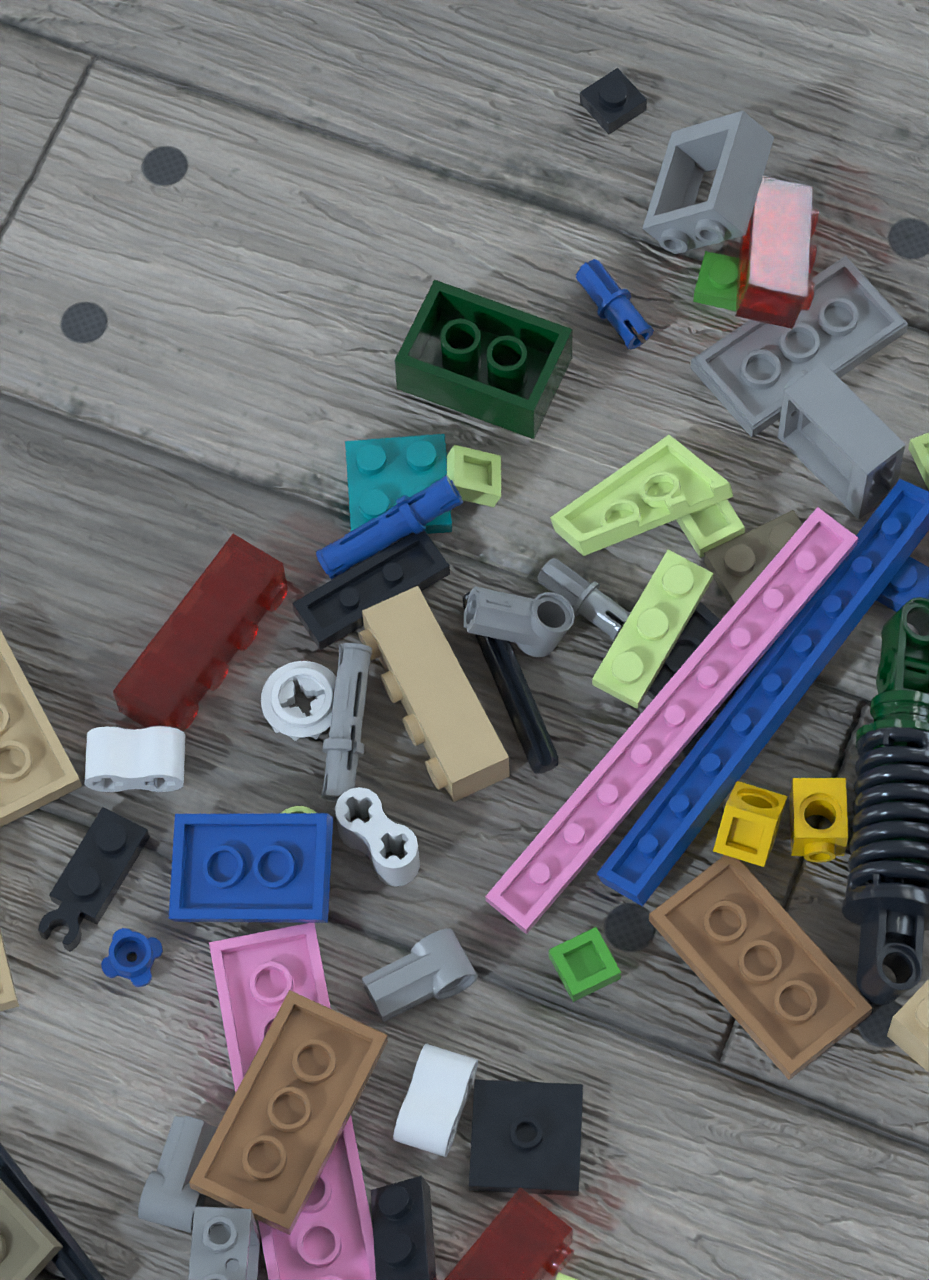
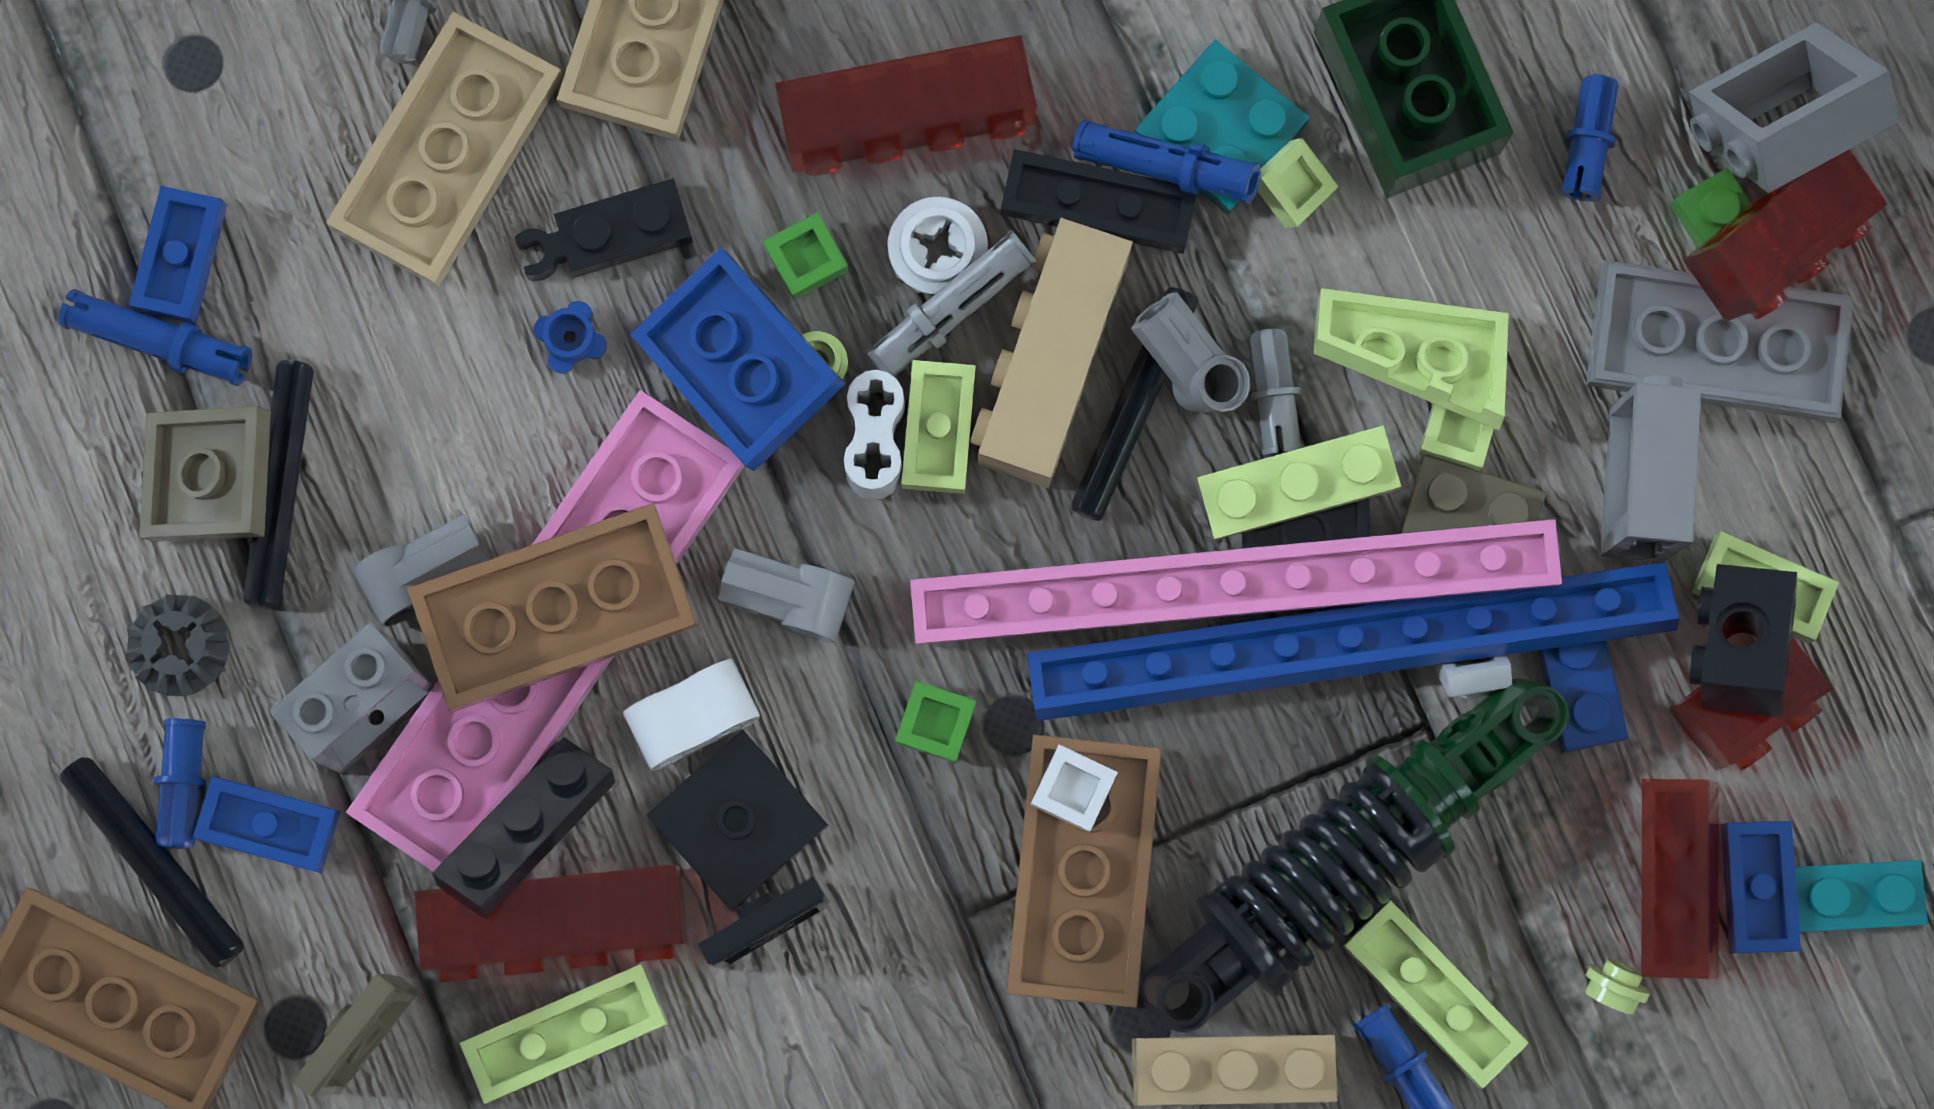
camera: 40 degrees right, 15 degrees up
white axle [84,726,185,792] -> none
yellow brick [713,781,788,867] -> none
yellow brick [789,778,848,862] -> none
none -> black plate [697,877,830,969]
none -> bright green plate [762,212,848,301]
none -> yellowish green plate [901,360,976,494]
none -> white plate [1030,745,1118,833]
none -> white plate [1434,655,1512,698]

